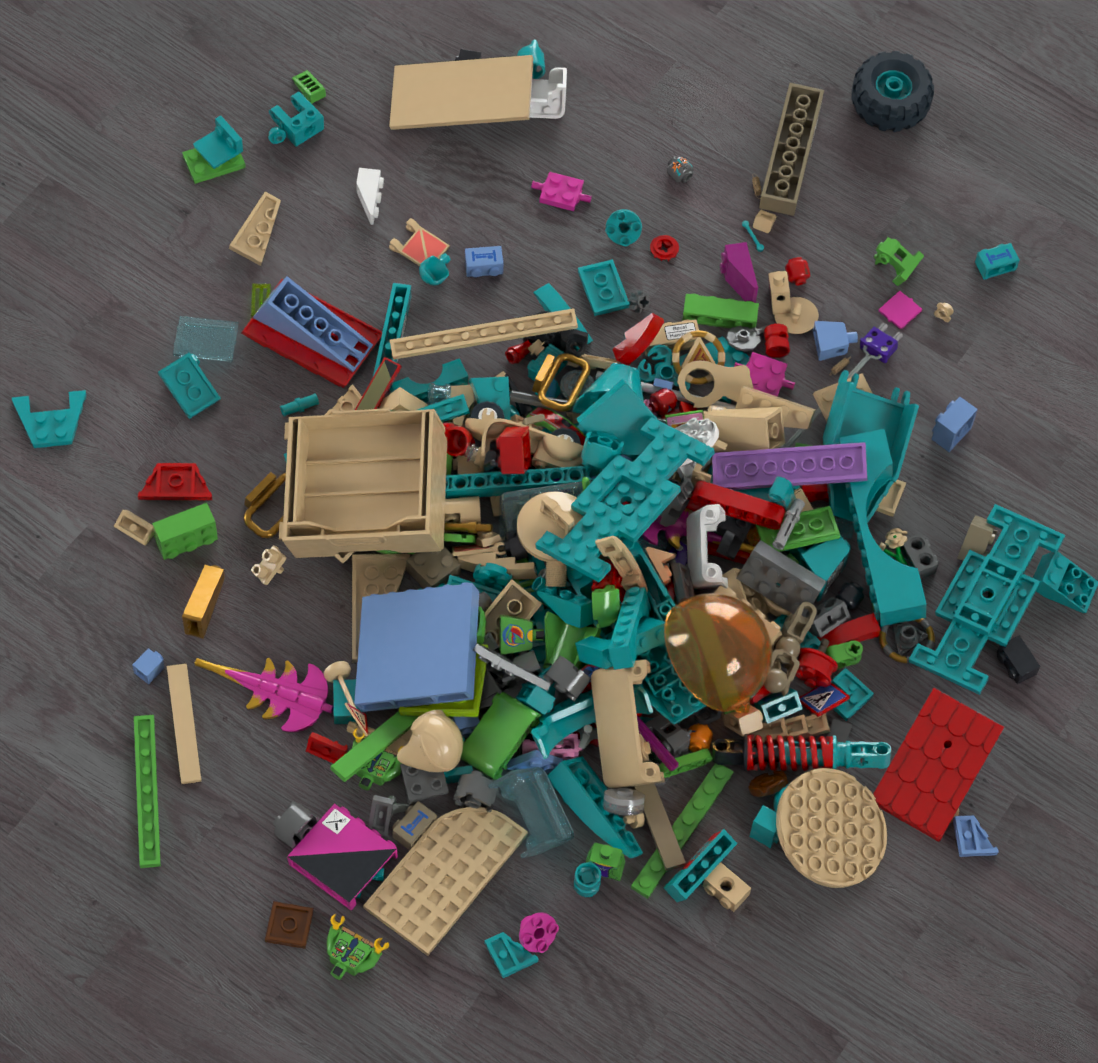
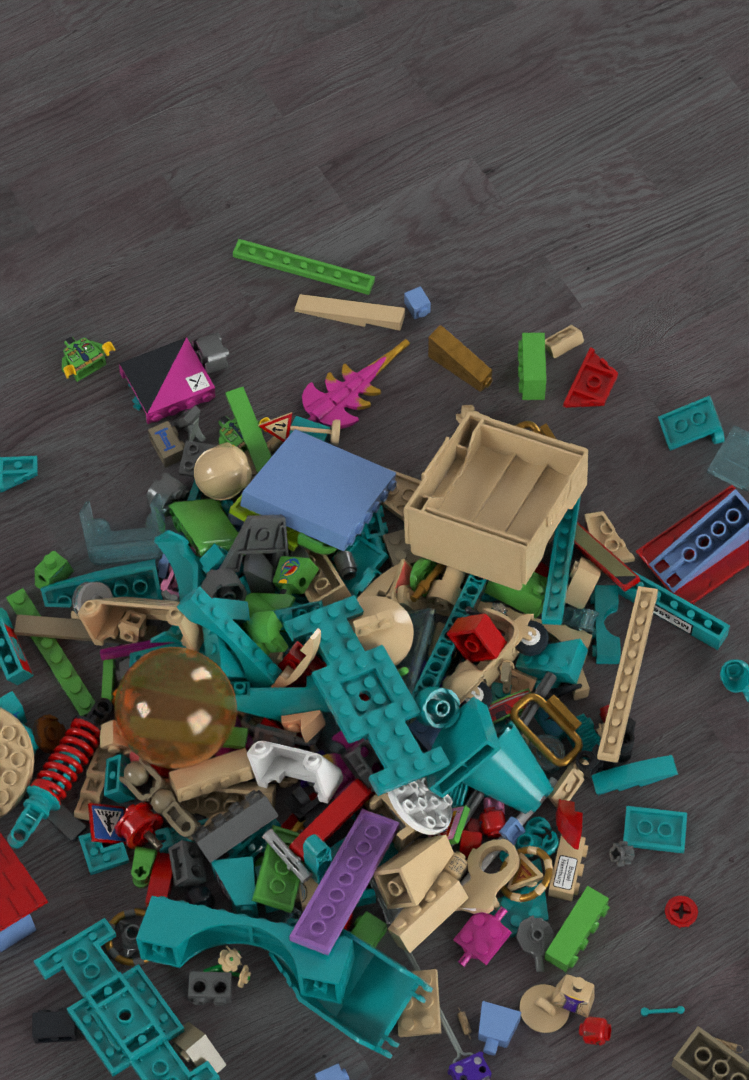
camera: 120 degrees right, 0 degrees up
teal wing [12,390,87,448] -> none
reddish brown tile [265,901,314,949] -> none
teal pin [280,393,319,417] -> none
red plate [306,732,348,763] -> none
tan plate [363,807,528,956] -> none
red piece [443,422,475,456] -> none
medium blue brick [465,246,504,277] -> none
dark pink plate [519,912,559,953] -> none
teal wheel [574,862,601,897] -> none
teal plate [605,209,642,246] -> none
magenta slope [720,242,758,303] -> none
tan slope [753,210,777,233] -> none
red wheel [764,323,790,358] -> none
tan tile [876,480,906,517] -> none

